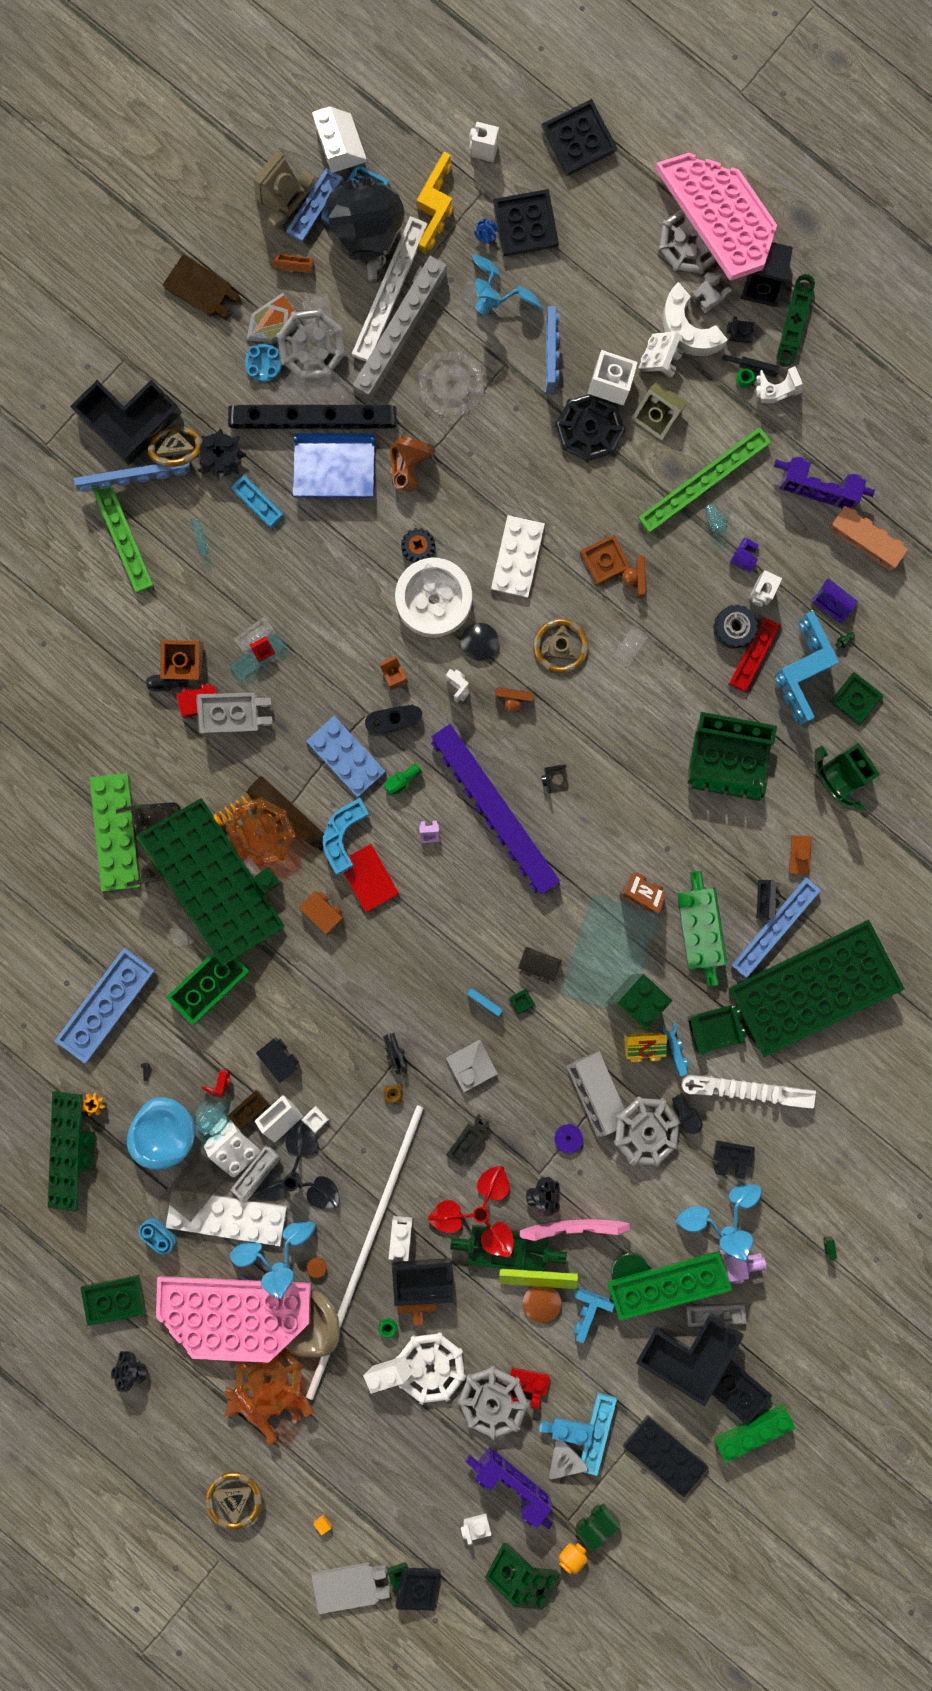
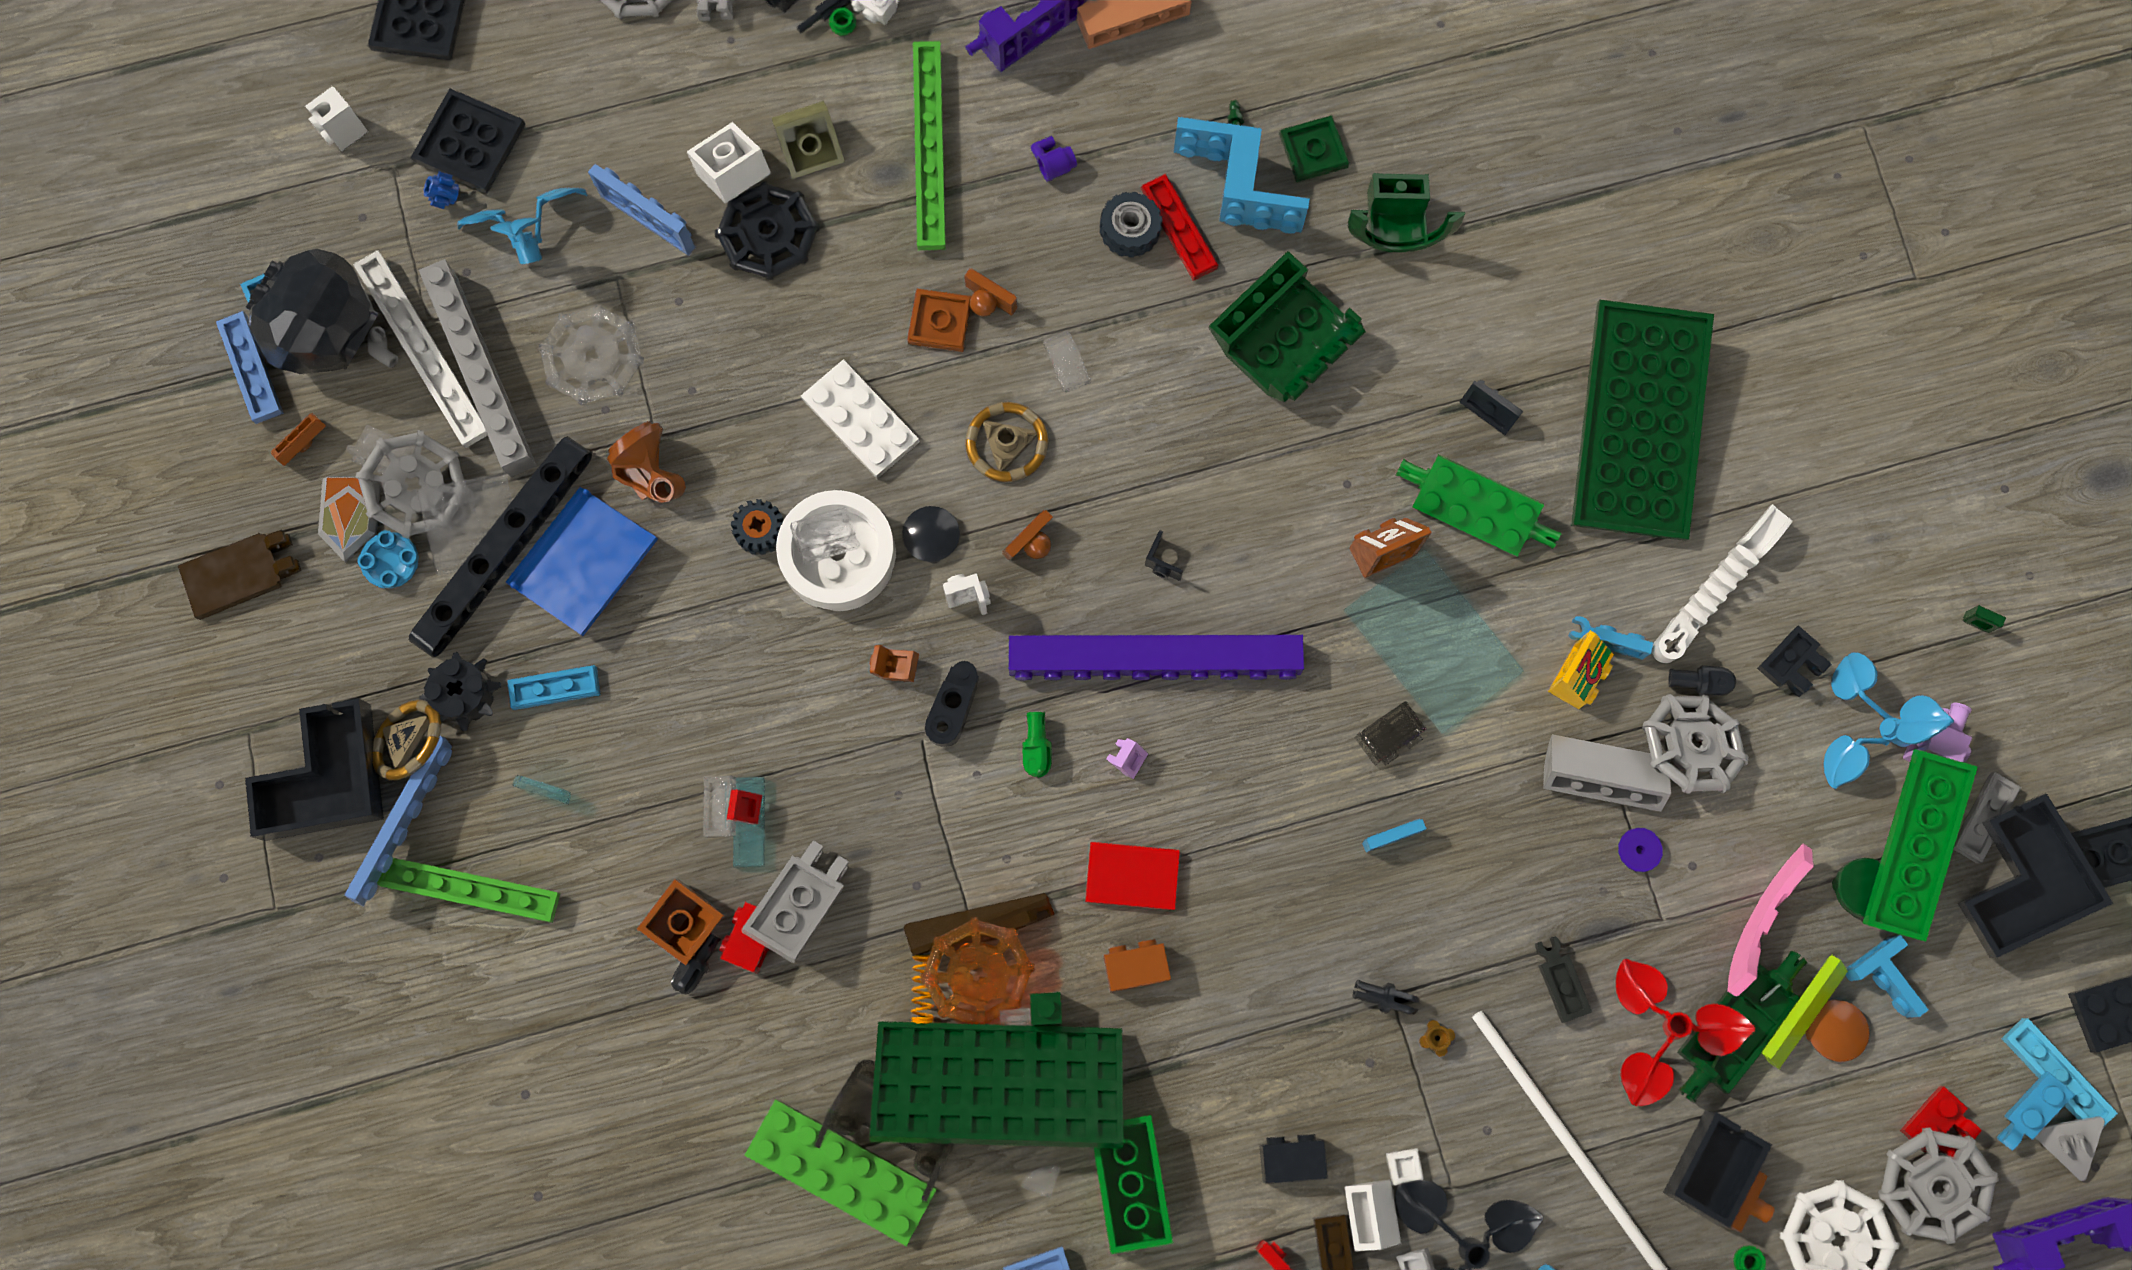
camera: 60 degrees left, 10 degrees down
dark tan piece [254,149,315,229] -> none
medium blue plate [306,716,386,797] -> none
white slope [312,107,367,173] -> none
dark azure plate [323,798,370,876] -> none
white brick [389,1216,413,1261] -> none
yellow bracket [417,152,454,255] -> none
light grey plate [446,1040,498,1092] -> none
dark green tile [509,988,535,1014] -> none
black plate [526,1177,560,1217] -> none
dark green brick [606,974,673,1030] -> none
white plate [638,331,683,377] -> none
white brick [662,282,728,356] -> none
dark green panel [688,1004,747,1055] -> none
clear light blue cone [704,503,728,533] -> none
medium blue plate [731,878,821,978] -> none
white brick [748,570,782,607] -> none
dark orange tile [789,835,812,875] -> none
dark purple panel [811,579,858,623] -> none

